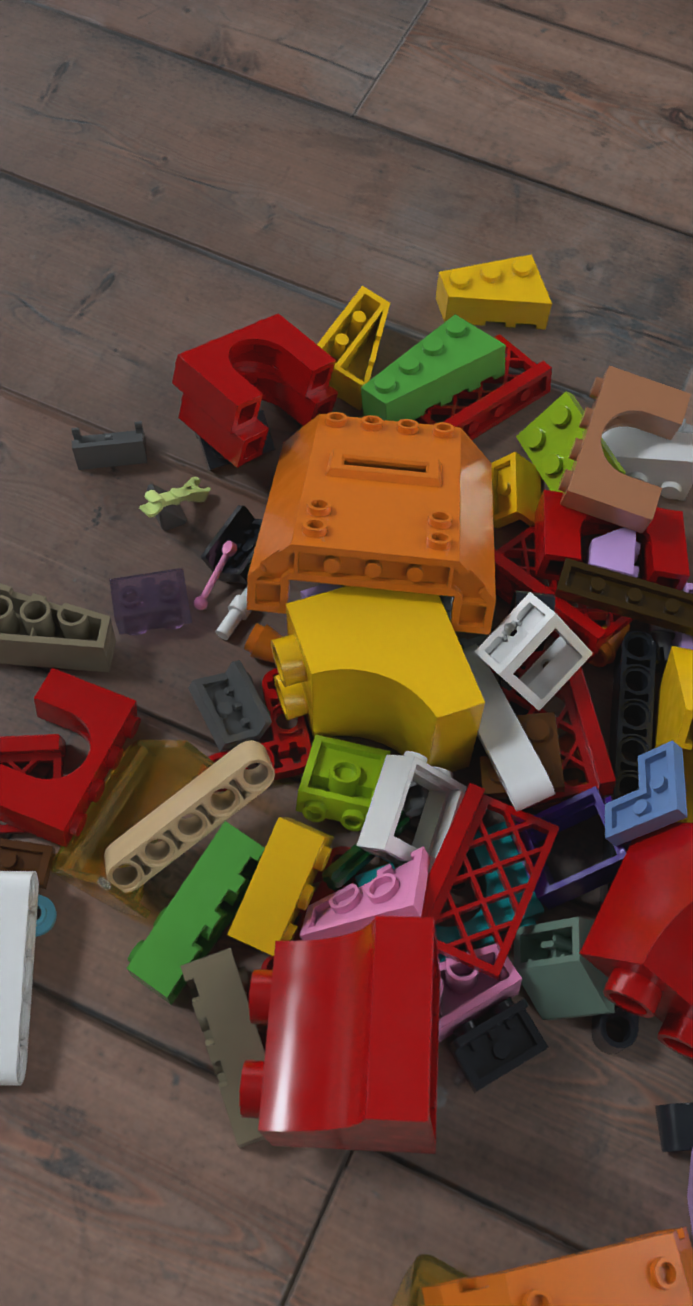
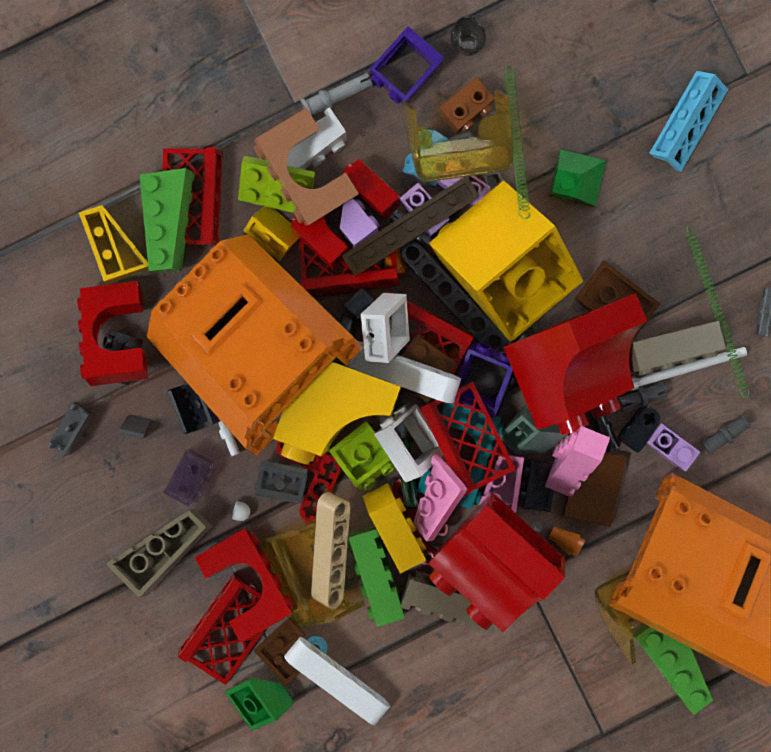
camera: 45 degrees left, 25 degrees up
yellowish green piece [139,477,211,518] -> none
red arch [172,313,336,434] -> none
bright pink hinge [194,541,237,610] -> none
yellow wedge [435,254,552,330] -> none
medium blue plate [605,740,688,846] -> none
none -> white hinge [232,501,250,521]
none -> bright pink wedge [545,426,610,497]
none -> orange cone [548,526,585,557]
none -> reddish brown tile [563,452,627,527]
none -> black pin [587,410,621,452]

